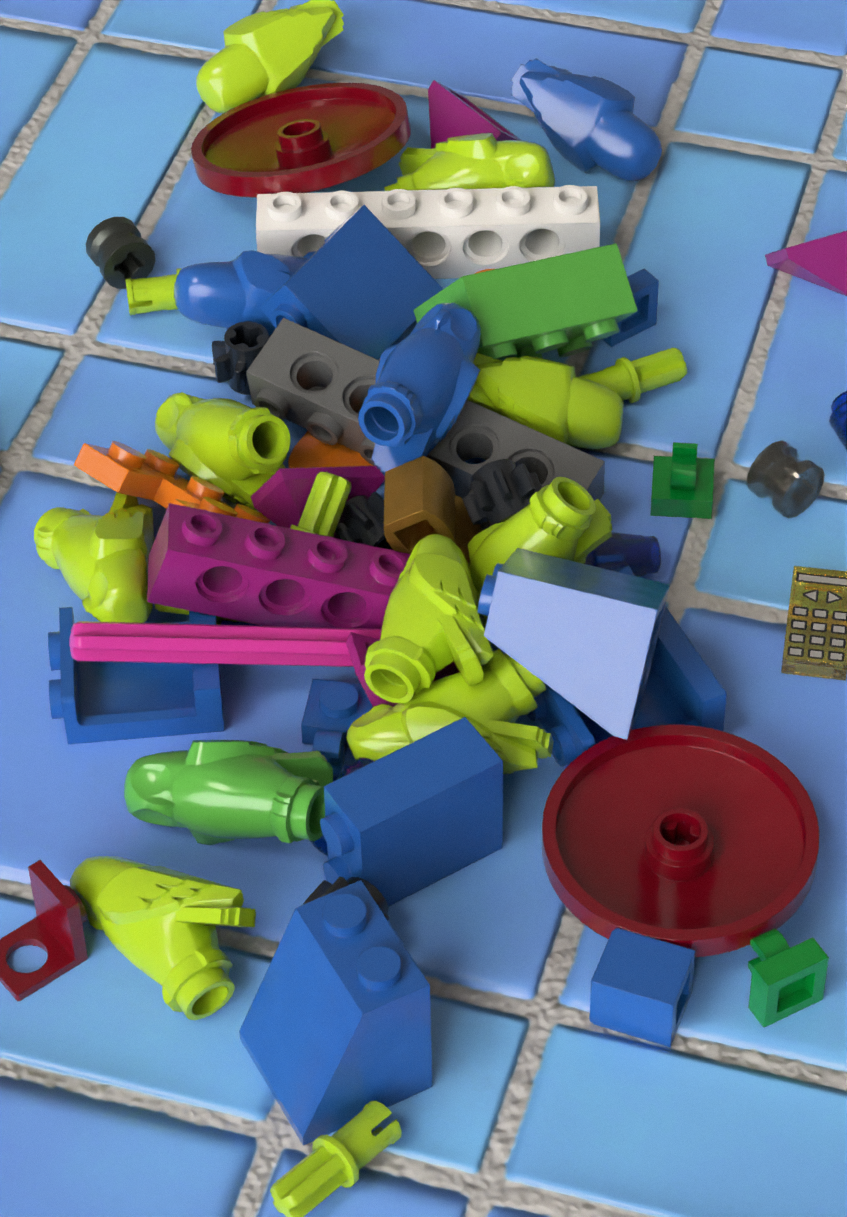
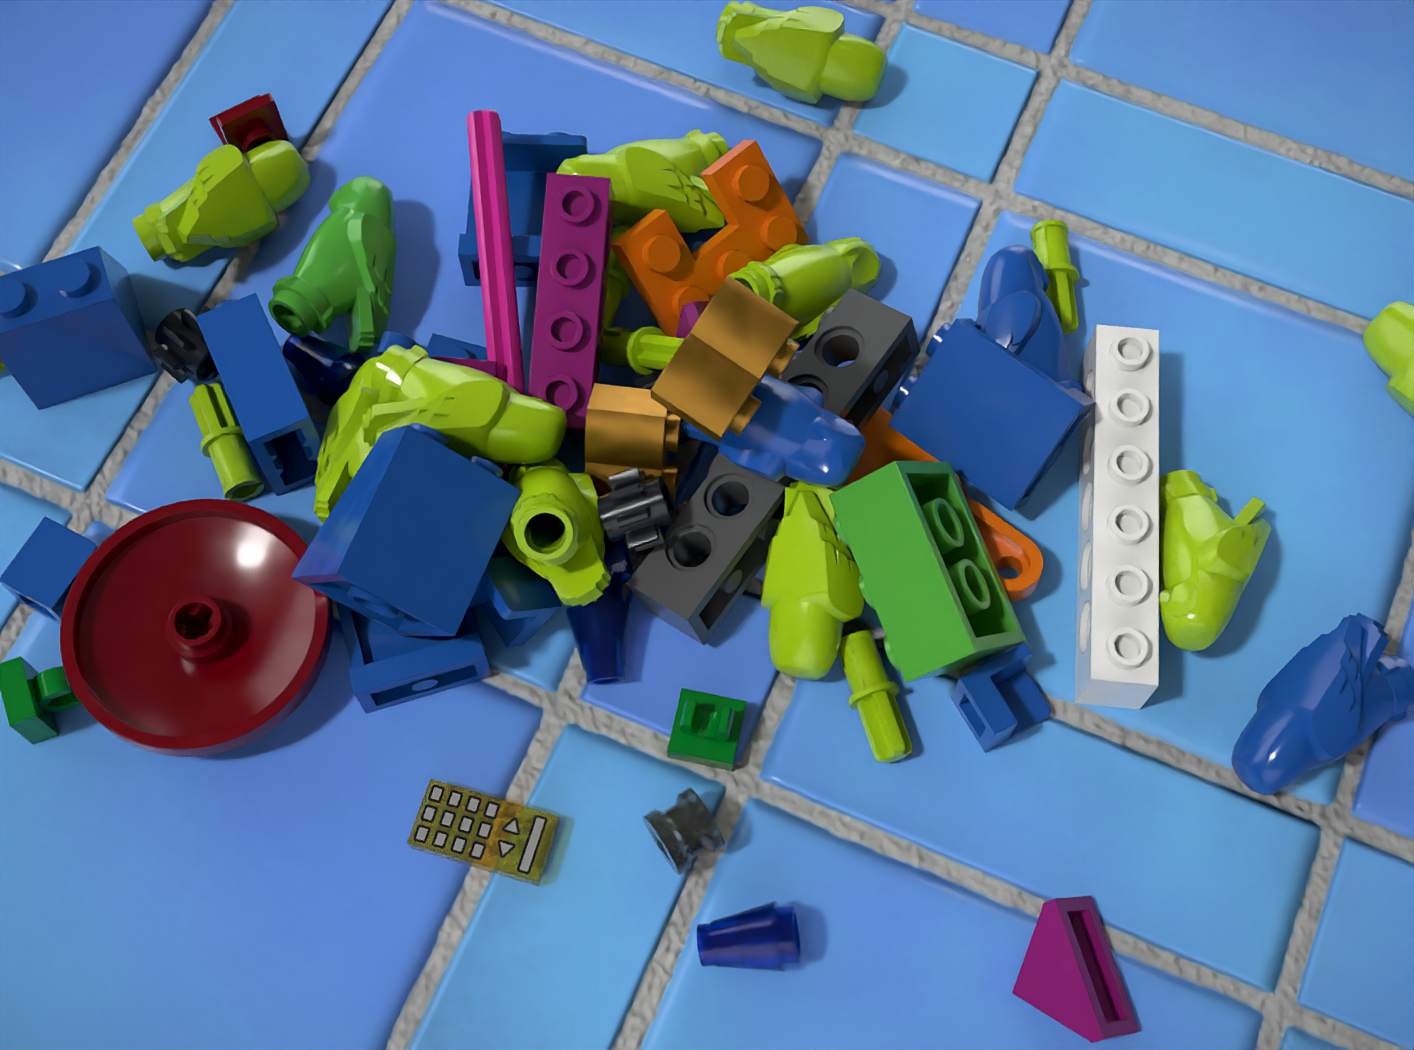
camera: 95 degrees right, 20 degrees up
pearl dark grey wheel [85,217,155,289] -> none
dark red dish [191,83,411,198] -> none
black gear [212,321,272,395] -> none
magenta slope [428,80,521,149] -> none
none -> lime axle [189,383,265,502]
none -> pearl gold brick [650,276,800,443]

